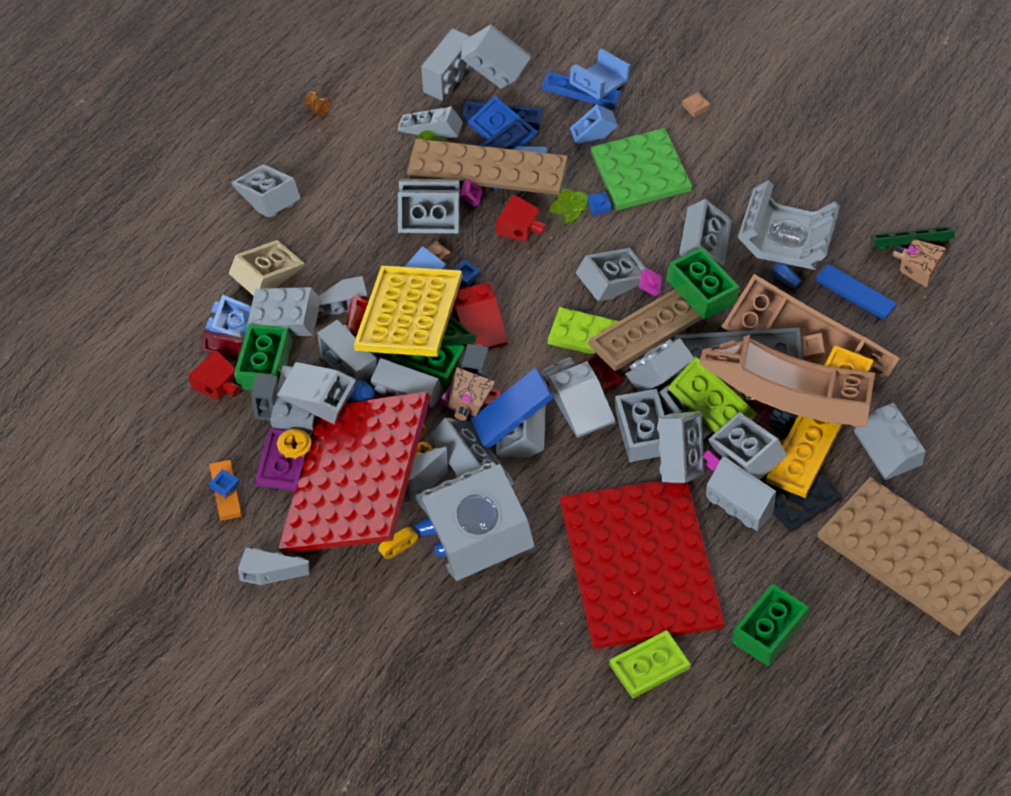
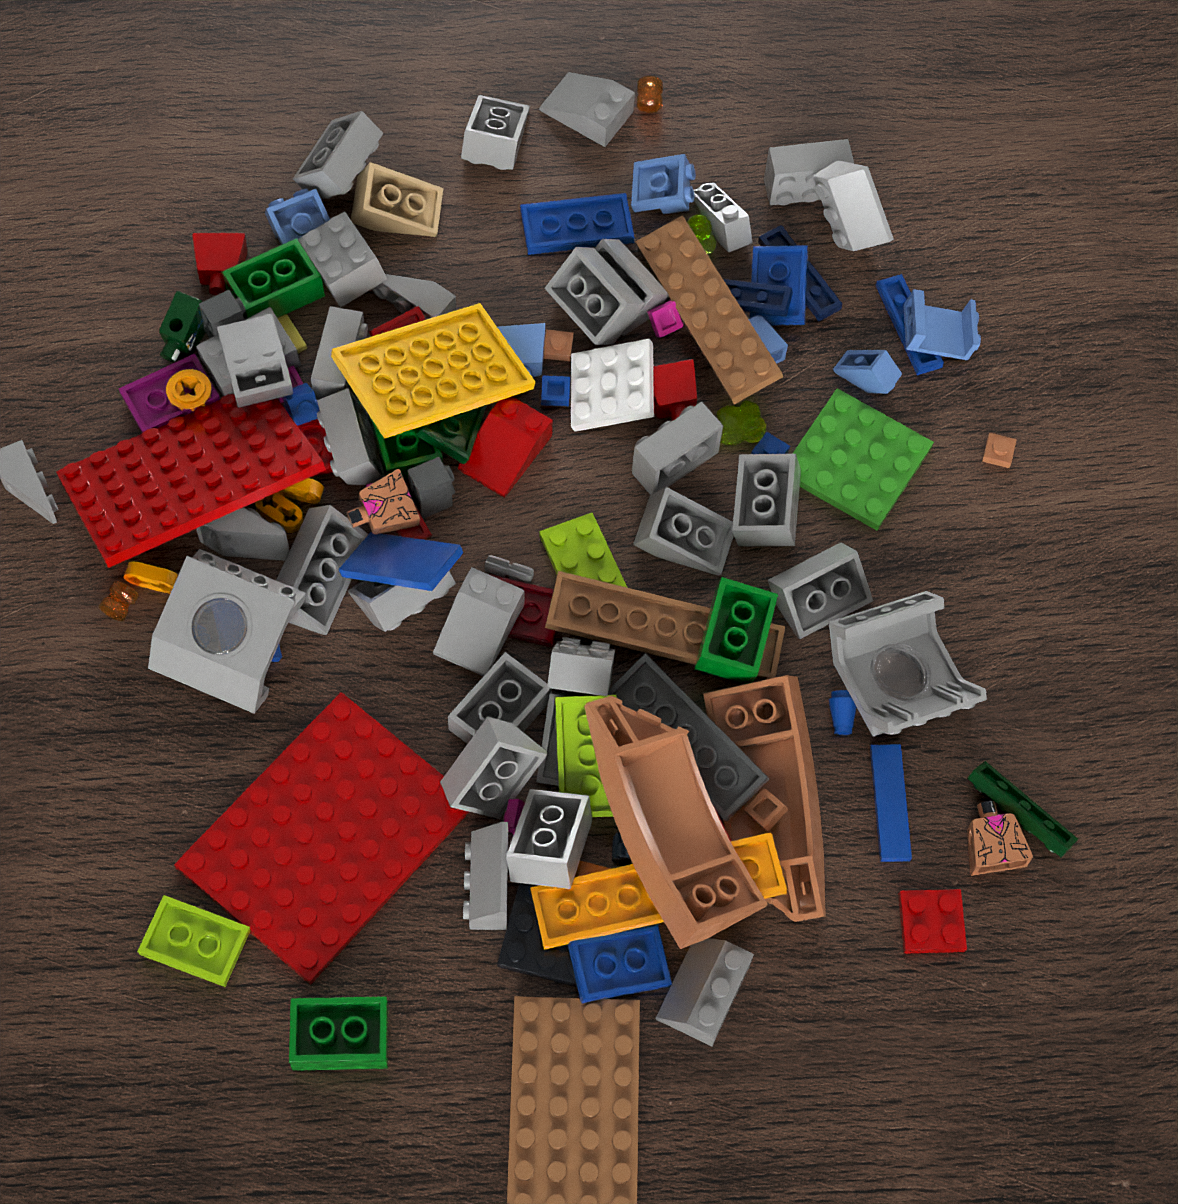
camera: 45 degrees right, 10 degrees up
dark red tile [202,330,244,359] -> none
orange tile [209,460,241,521] -> none
blue plate [209,469,240,499] -> none
dark pink plate [639,268,662,296] -> none
none -> clear orange wheel [98,581,139,621]
none -> dark green torso [159,290,205,363]
none -> light grey brick [293,111,383,199]
none -> blue tile [520,193,635,255]
none -> light grey slope [539,72,635,147]
none -> blue tile [568,924,672,1003]
none -> white plate [571,339,654,432]
none -> medium blue plate [631,154,696,214]
none -> light grey brick [632,402,723,495]
none -> light grey brick [732,454,801,546]
none -> red plate [898,889,967,953]

